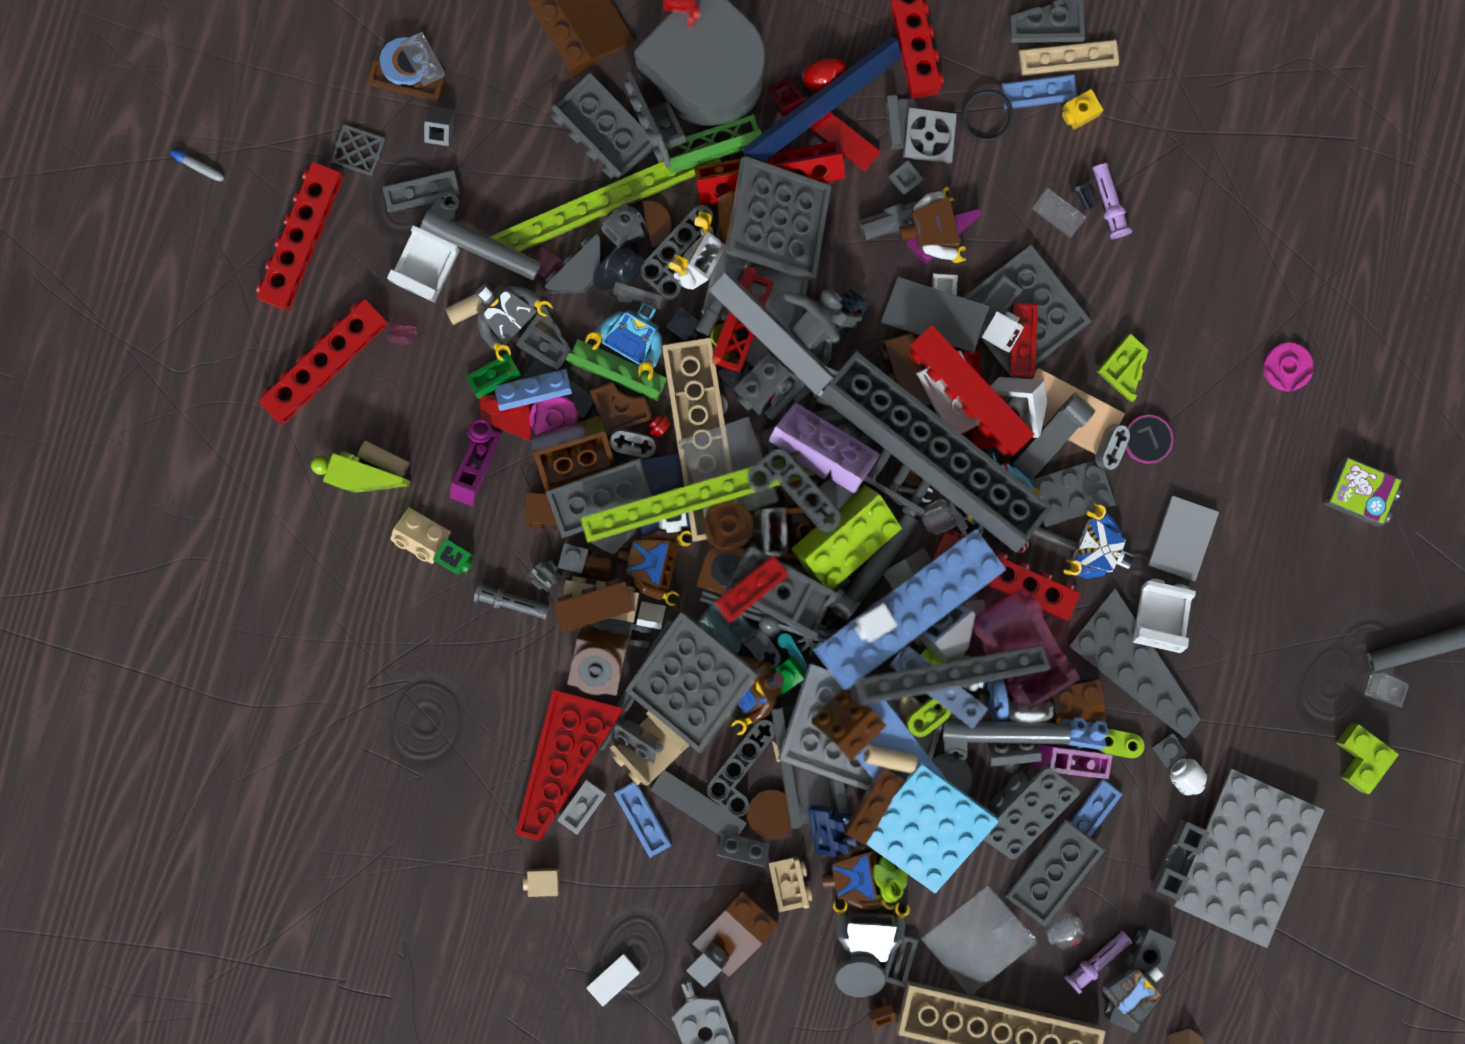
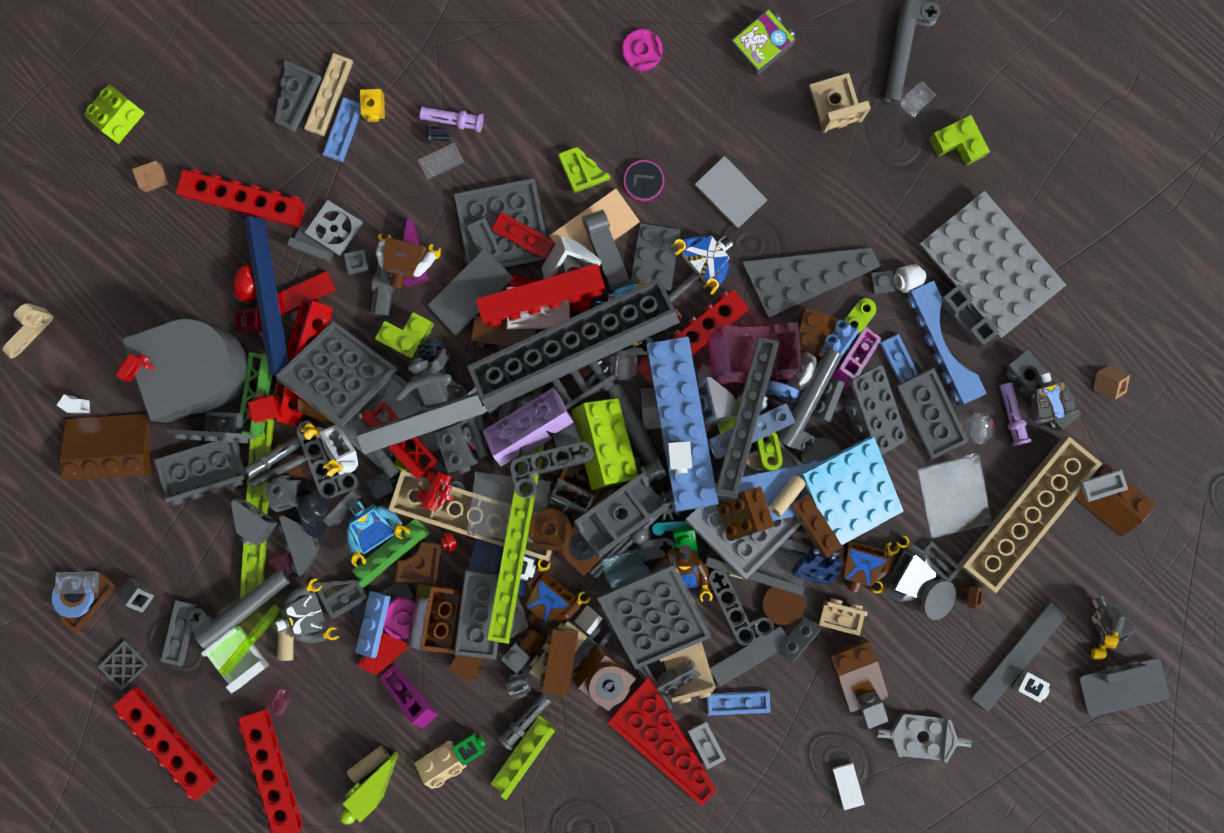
camera: 55 degrees left, 0 degrees up
light grey piece [170,150,224,181] -> none
green plate [466,353,521,399] -> none
magenta plate [468,419,493,443] -> none
tan brick [523,868,560,897] -> none
light grey beam [609,428,656,458] -> none
red tile [714,555,789,622] -> none
lime plate [873,856,908,903] -> none
white tile [932,273,958,296] -> none
black tyre [962,89,1013,142] -> none
white brick [982,311,1024,352] -> none
dark grey beam [1095,424,1130,470] -> none
white panel [1133,579,1196,653] -> none
none -> clear neon green tile [218,604,281,676]
none -> dark grey slope [231,499,278,545]
none -> dark grey pin [243,435,302,479]
none -> red brick [247,394,283,424]
none -> dark grey bar [248,453,307,488]
none -> lime brick [375,312,434,360]
none -> red hips [416,471,454,511]
none -> lime fence [491,714,556,800]
none -> tan bracket [809,73,871,133]
none -> medium blue arch [907,281,987,405]

